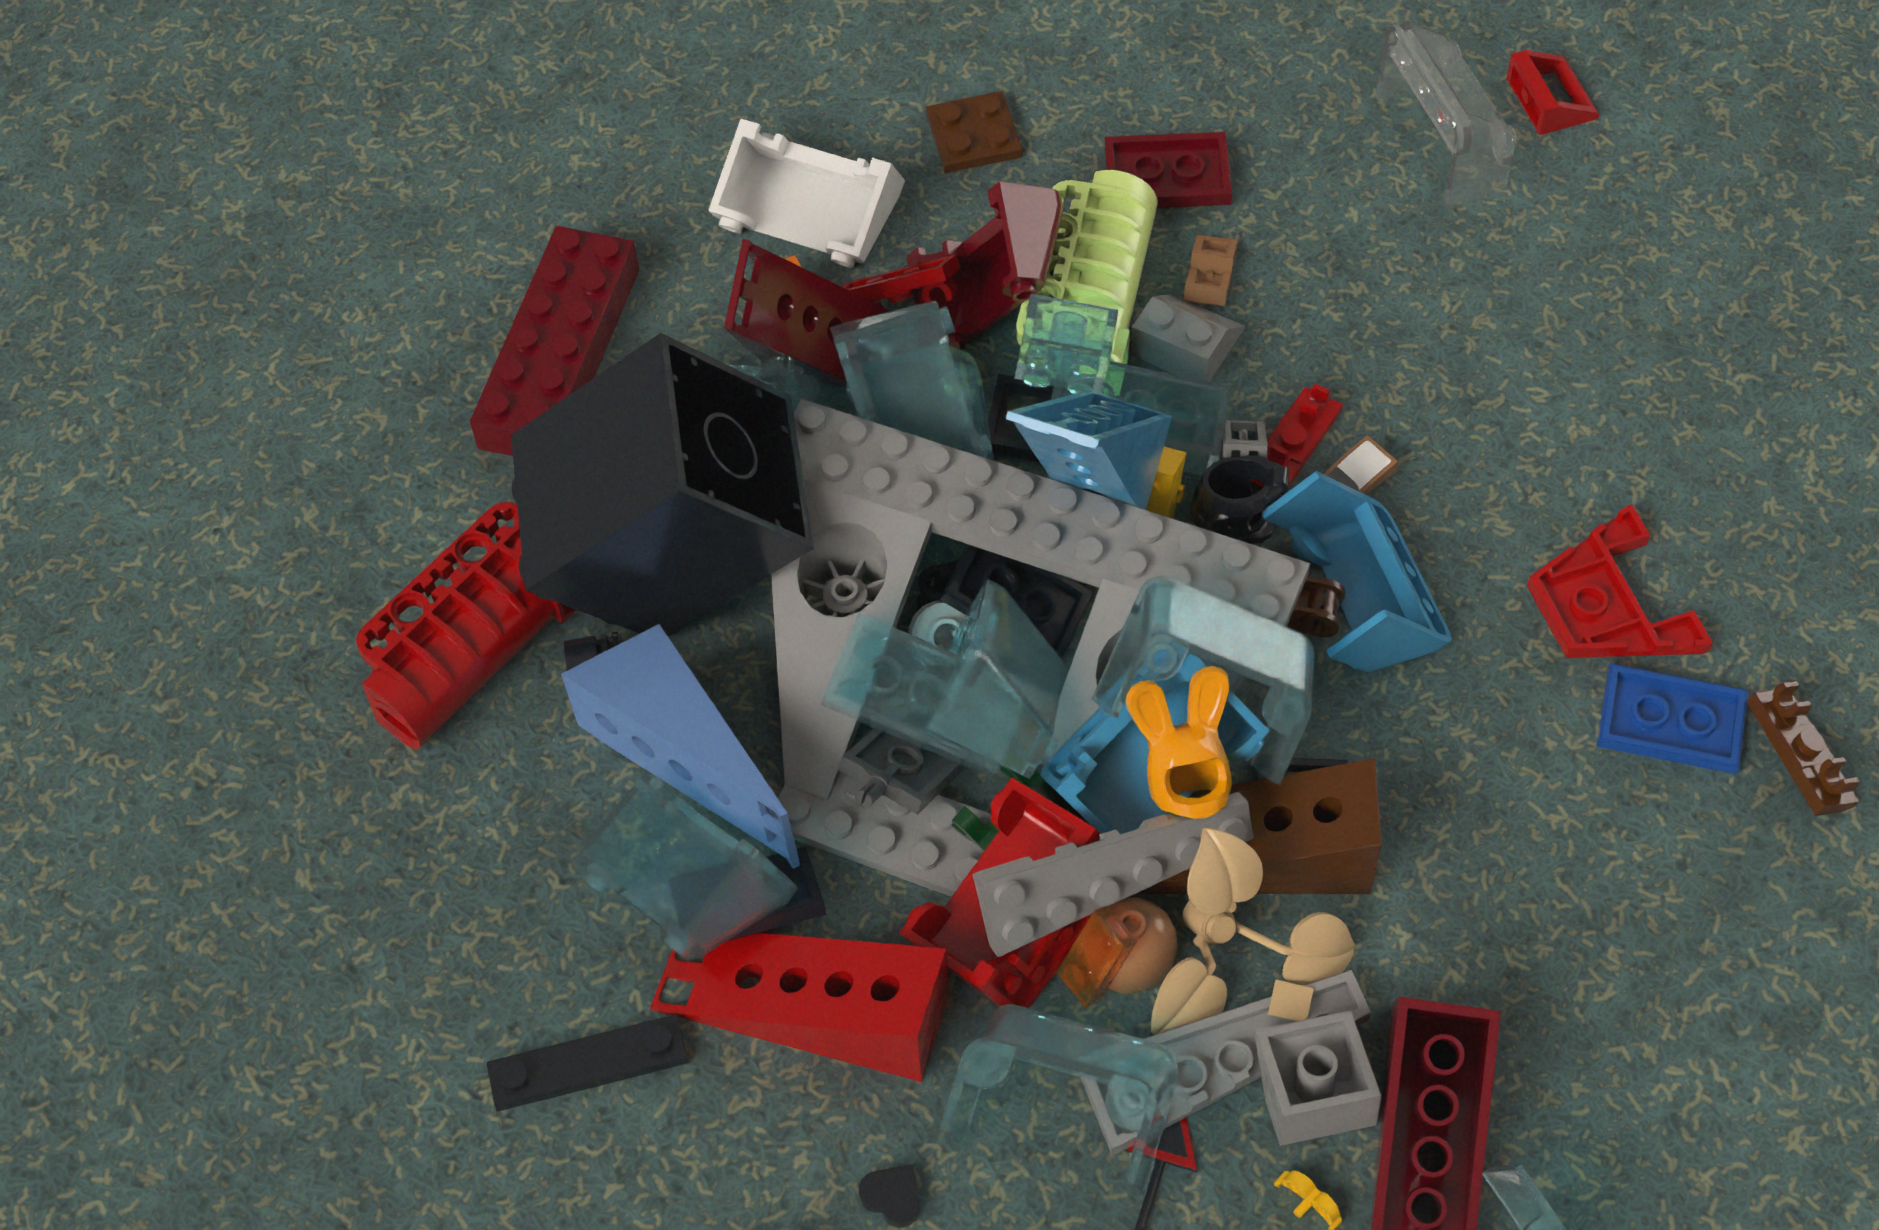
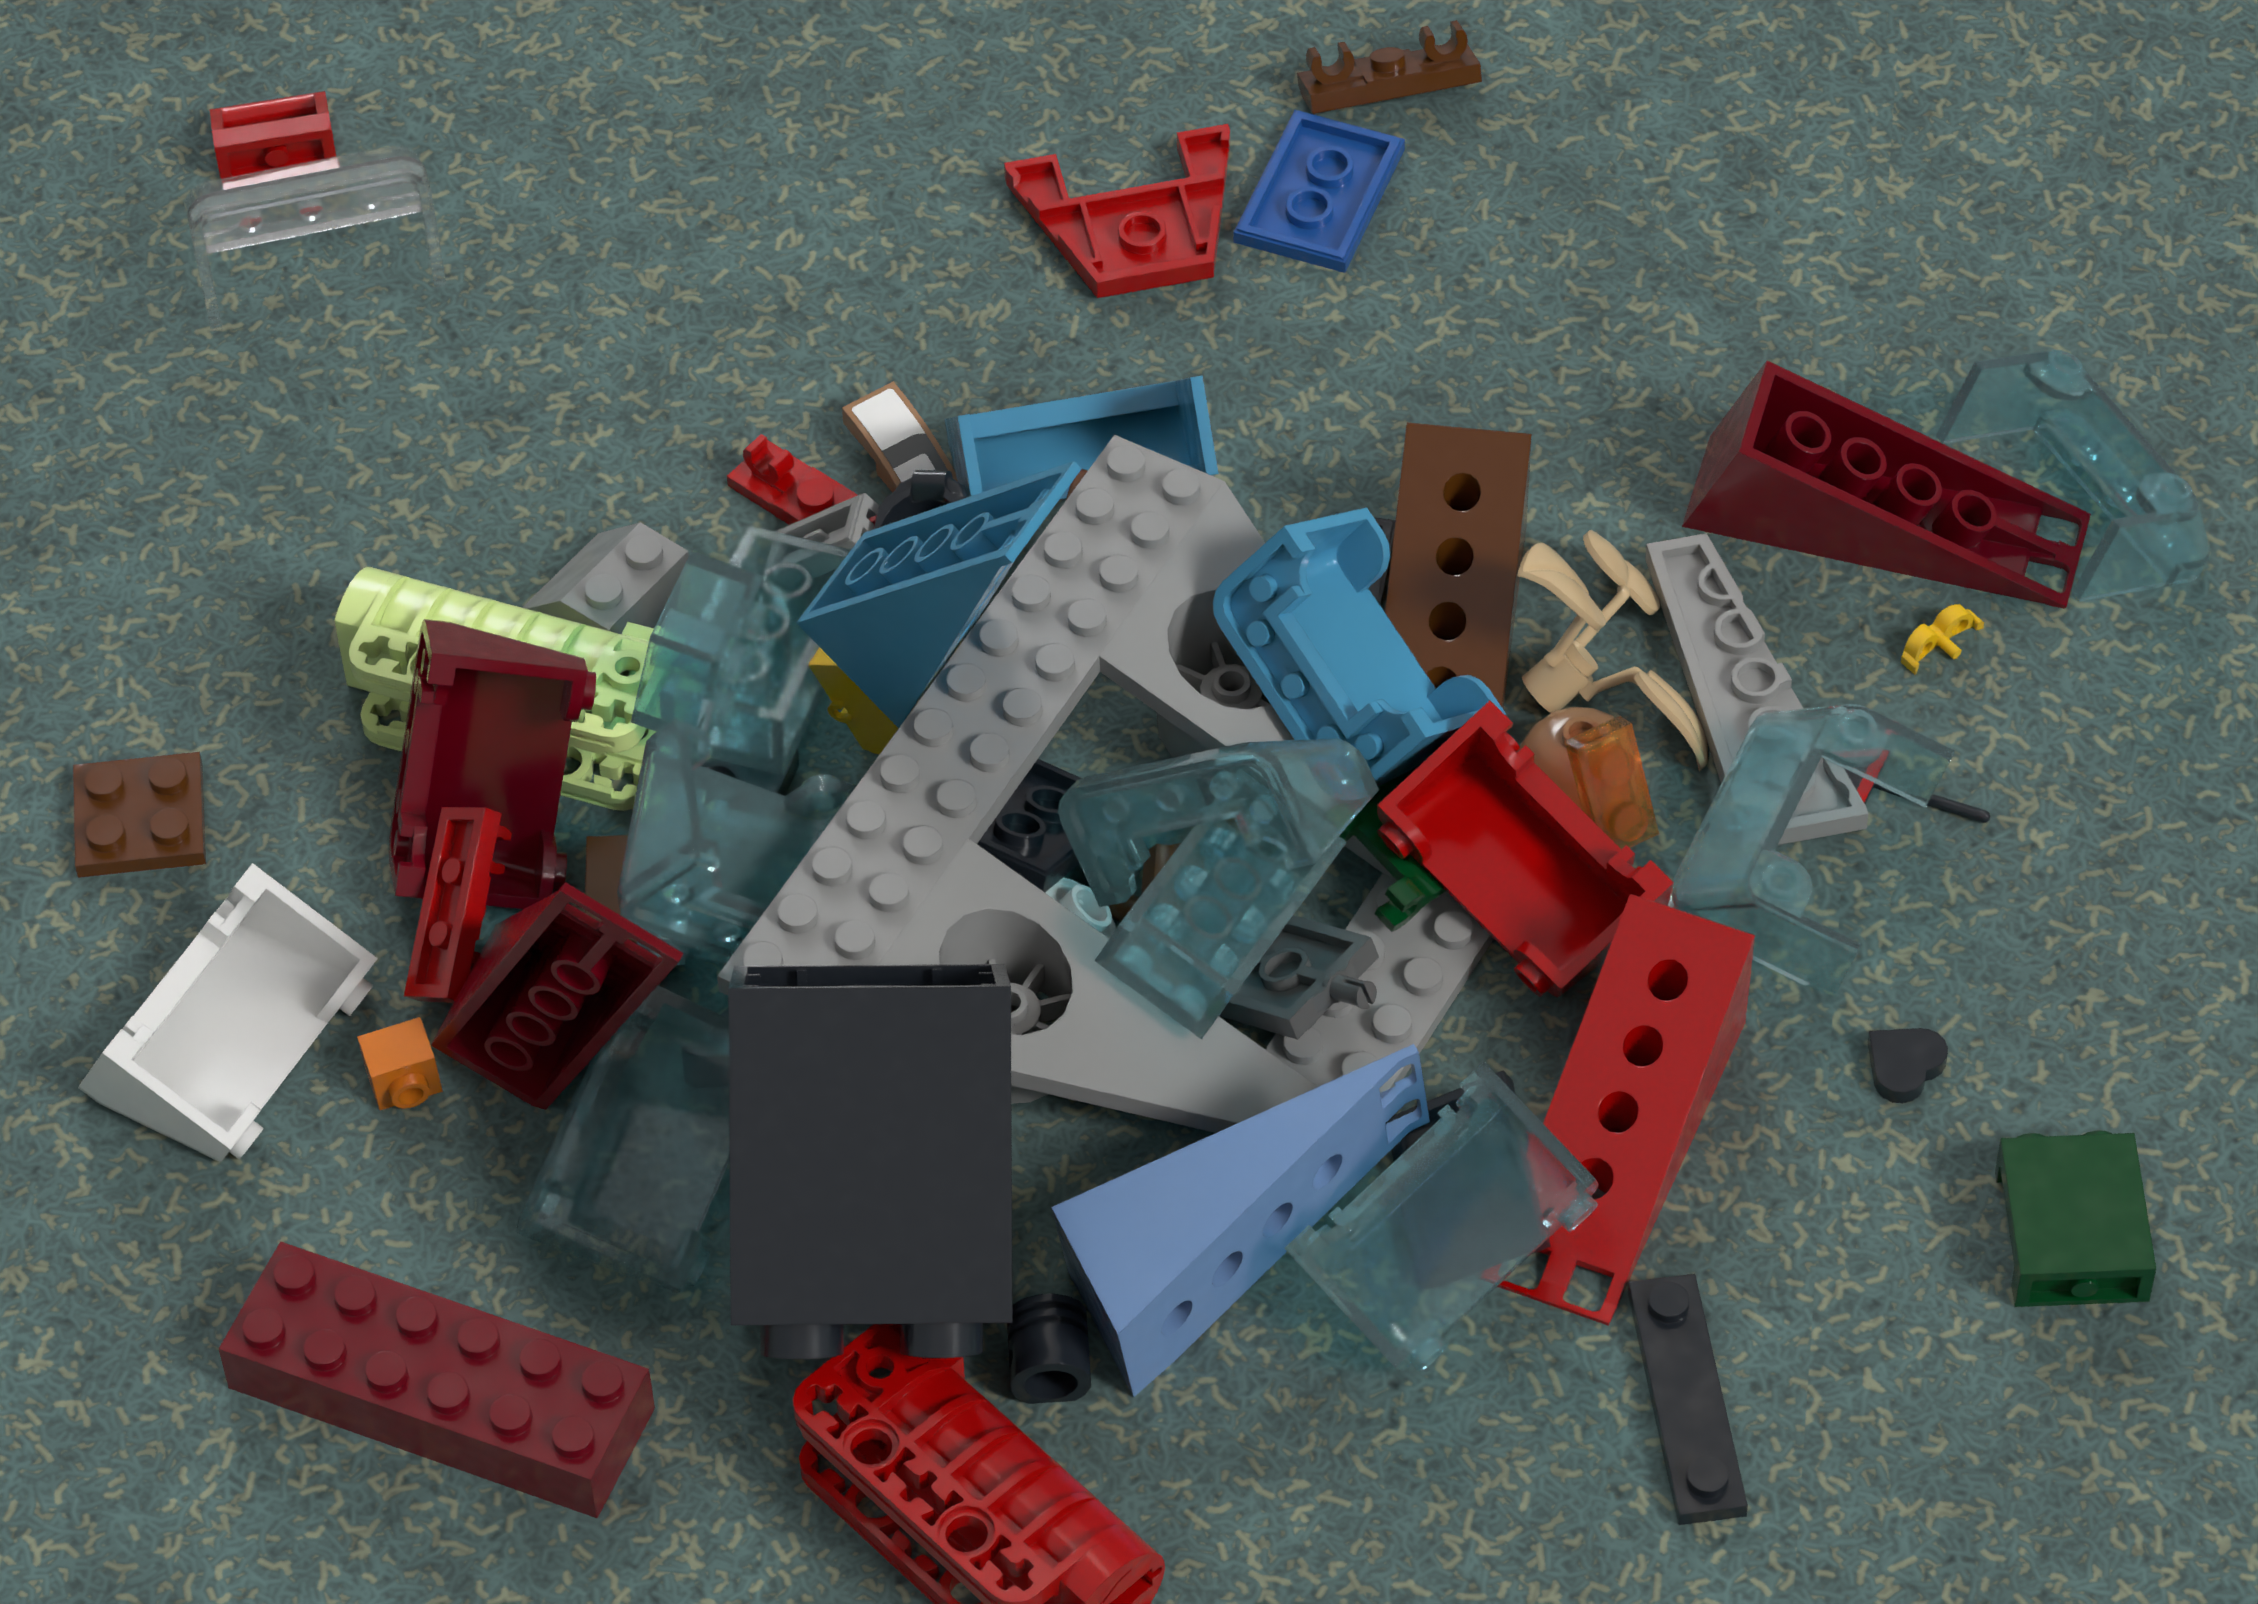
camera: 85 degrees left, 5 degrees down
light grey wing [973,792,1254,957] -> none
clear light blue windscreen [1092,576,1314,785] -> none
dark red plate [1104,132,1232,208] -> none
light orange piece [1126,666,1232,819] -> none
medium nougat slope [1184,235,1238,306] -> none
light grey slope [1255,1010,1381,1146] -> none
tan sticker [1268,980,1314,1021] -> none

